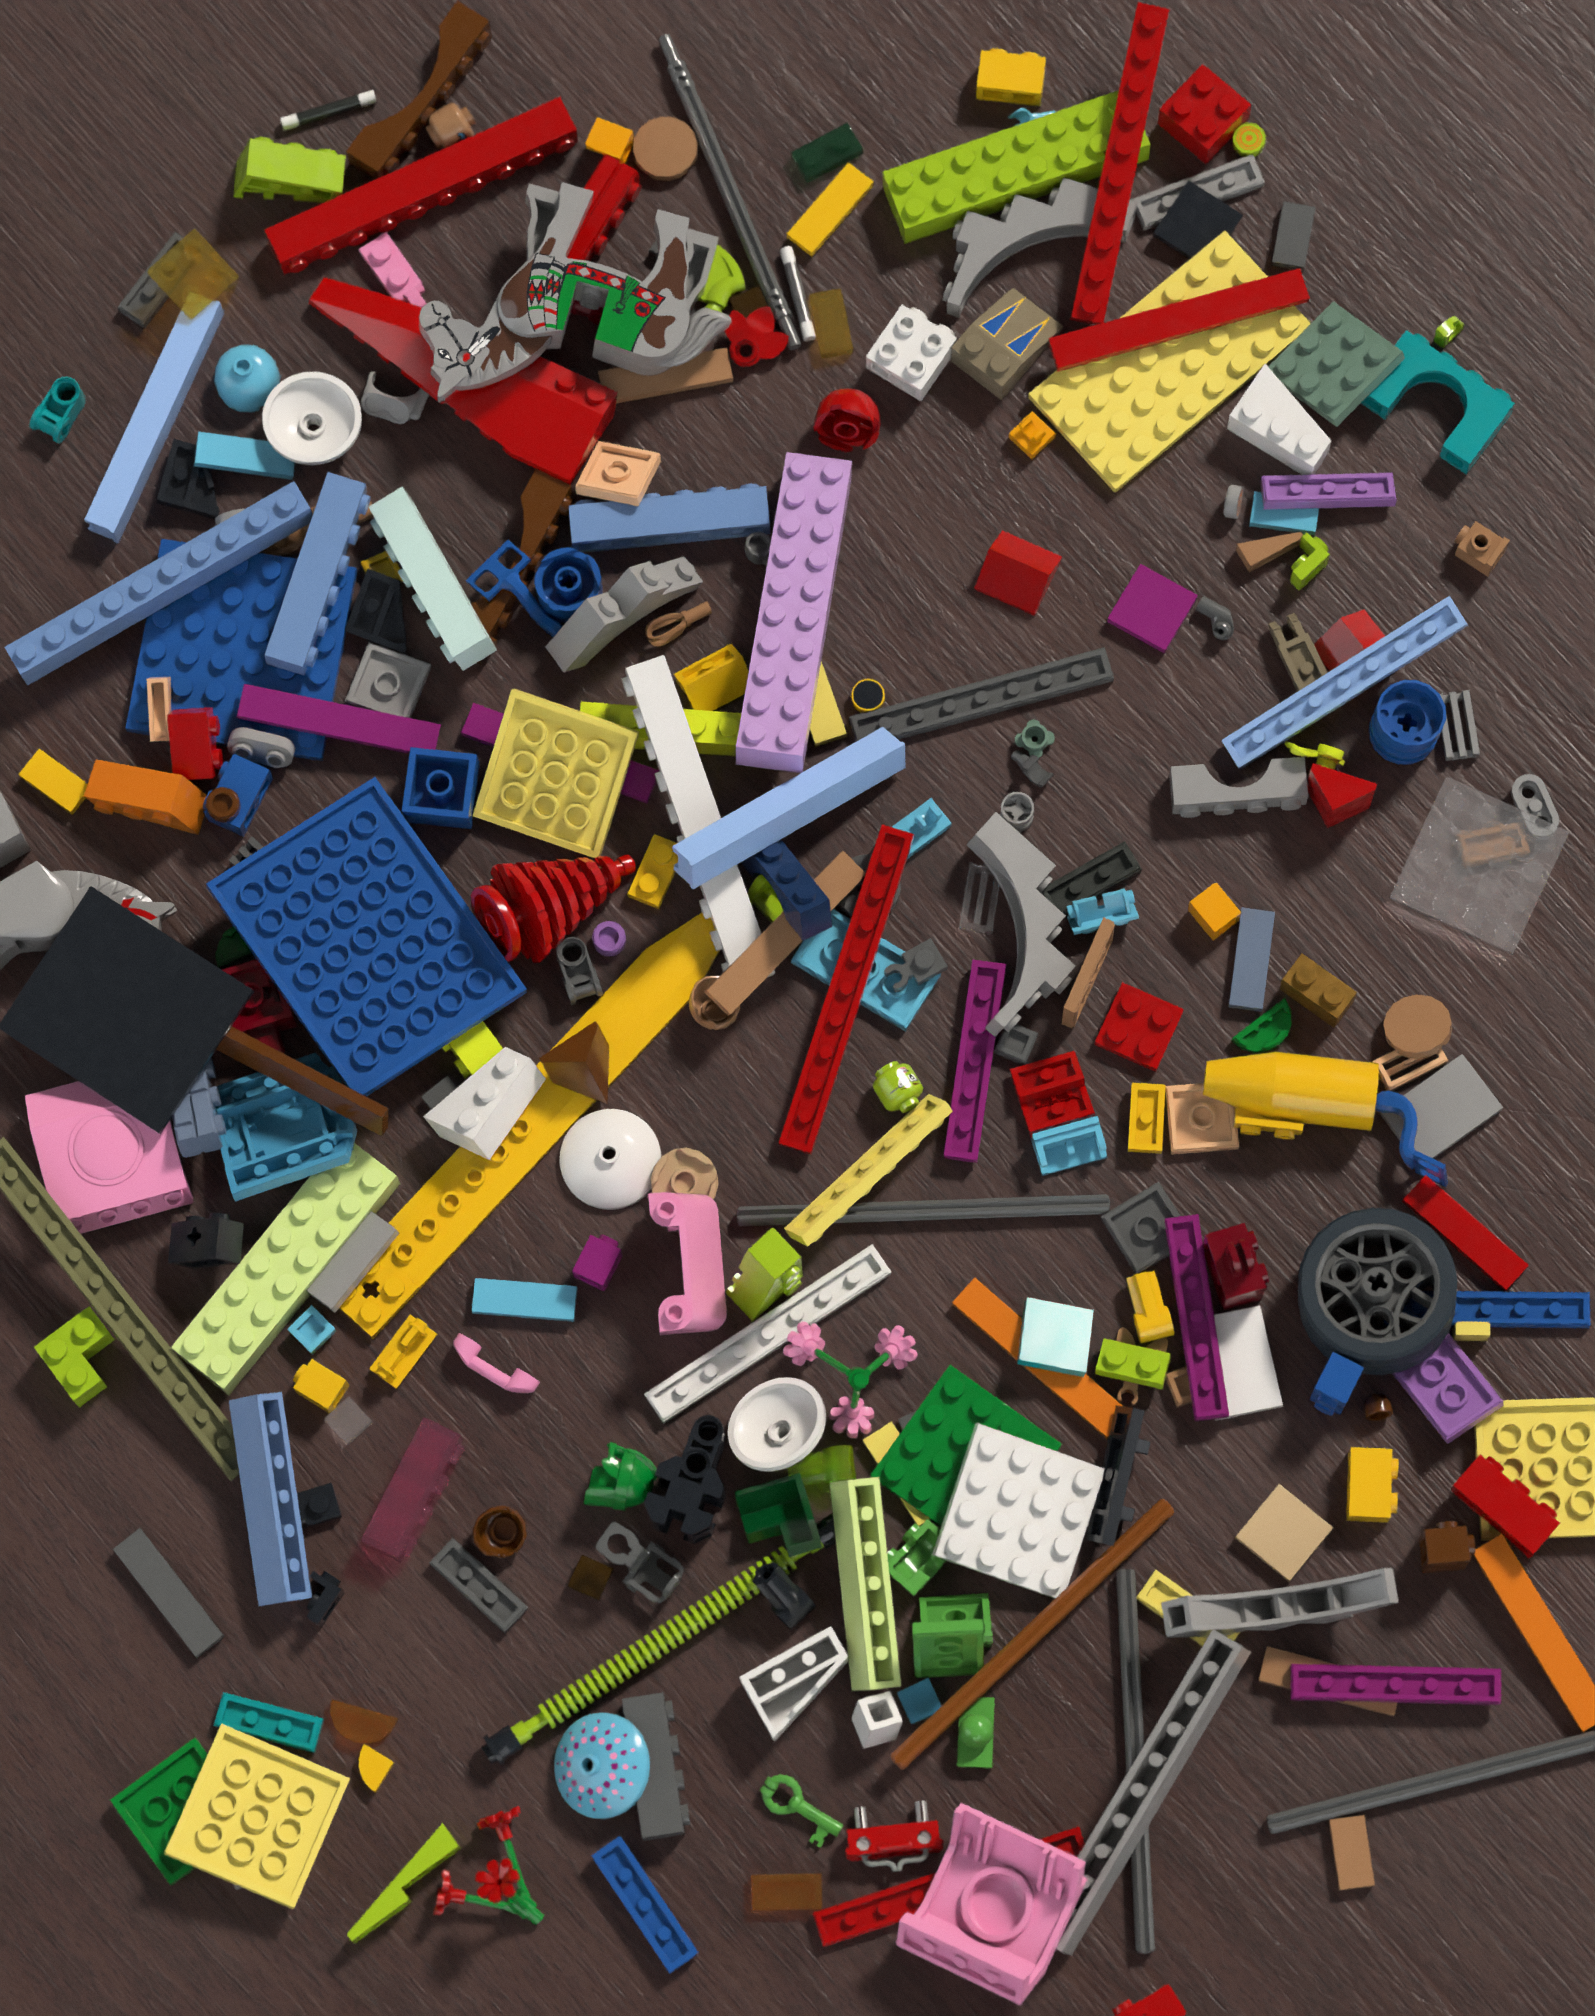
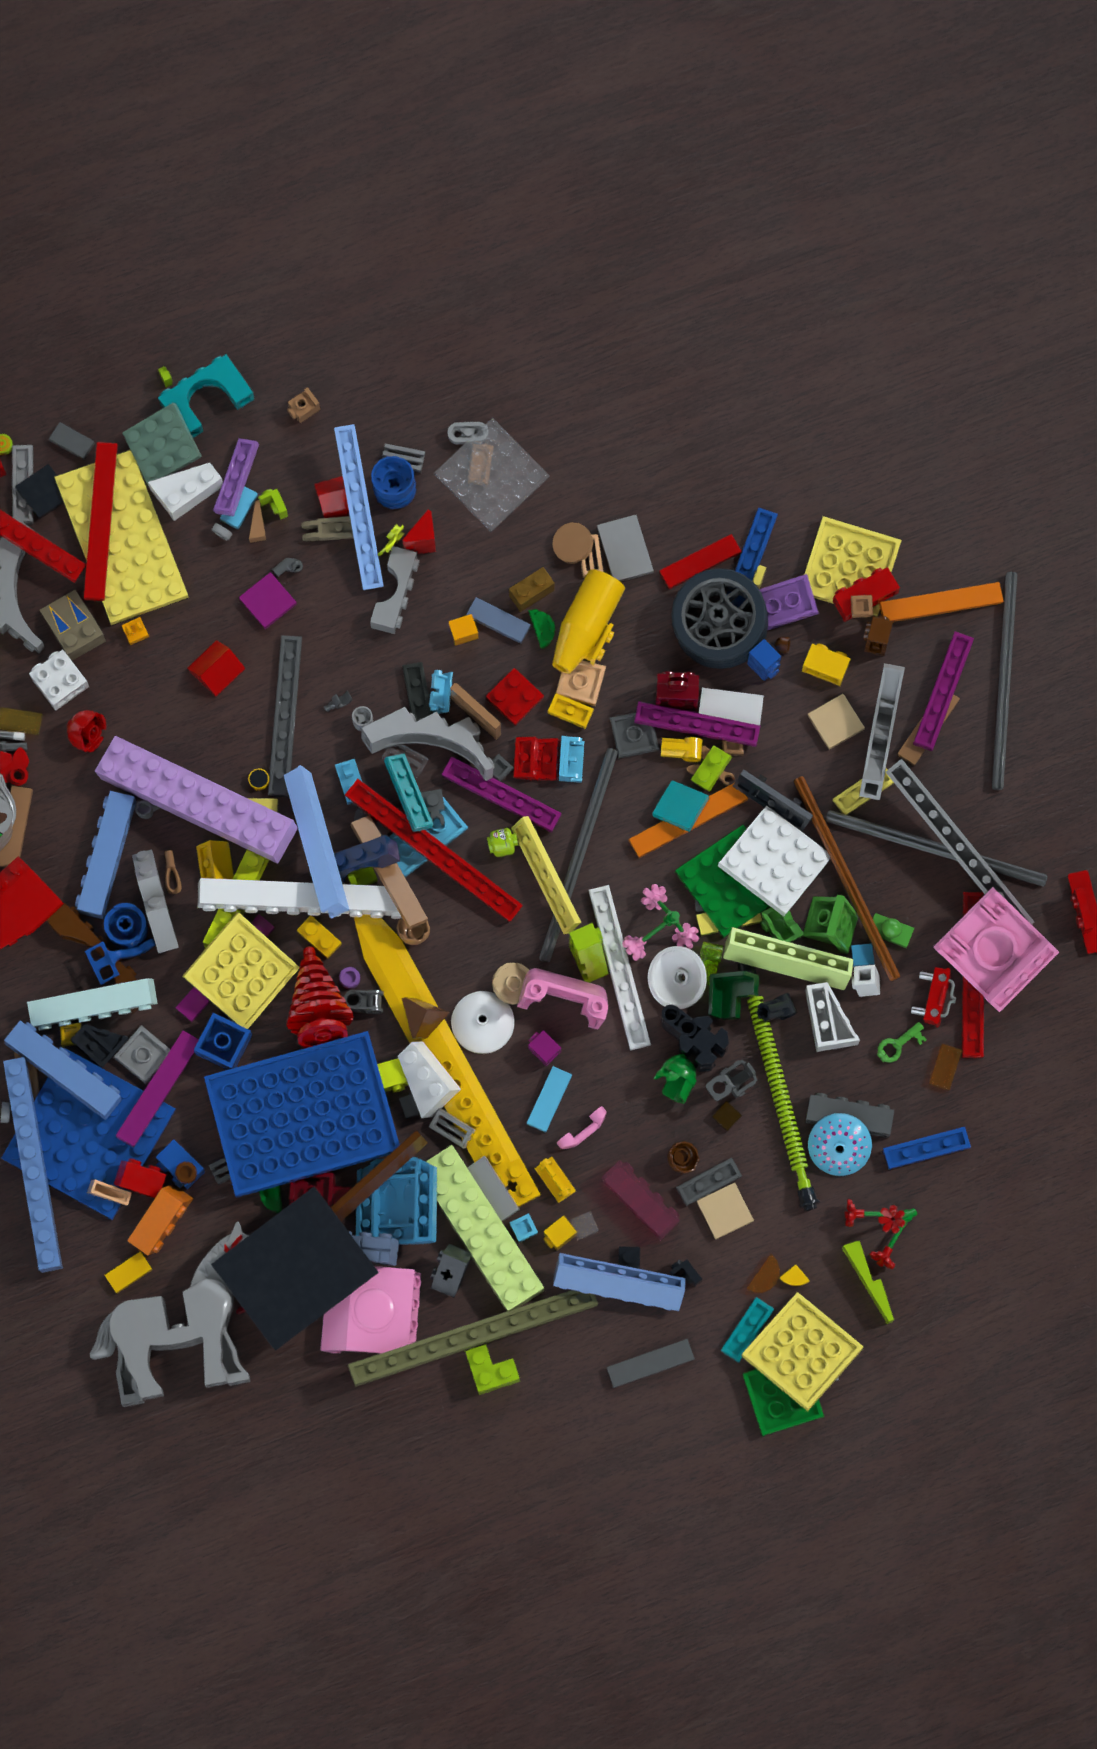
camera: 75 degrees left, 0 degrees up
light grey plate [227,728,295,768] -> none
light nougat tile [576,441,661,507] -> none
sand green plate [1015,720,1055,758] -> none
medium nougat tile [1329,1815,1375,1891] -> none
blue piece [1375,1091,1448,1188] -> none
none -> teal tile [384,753,434,832]
none -> light grey tile [429,1109,475,1148]
none -> tan tile [697,1183,754,1240]
none -> medium nougat tile [851,595,873,618]

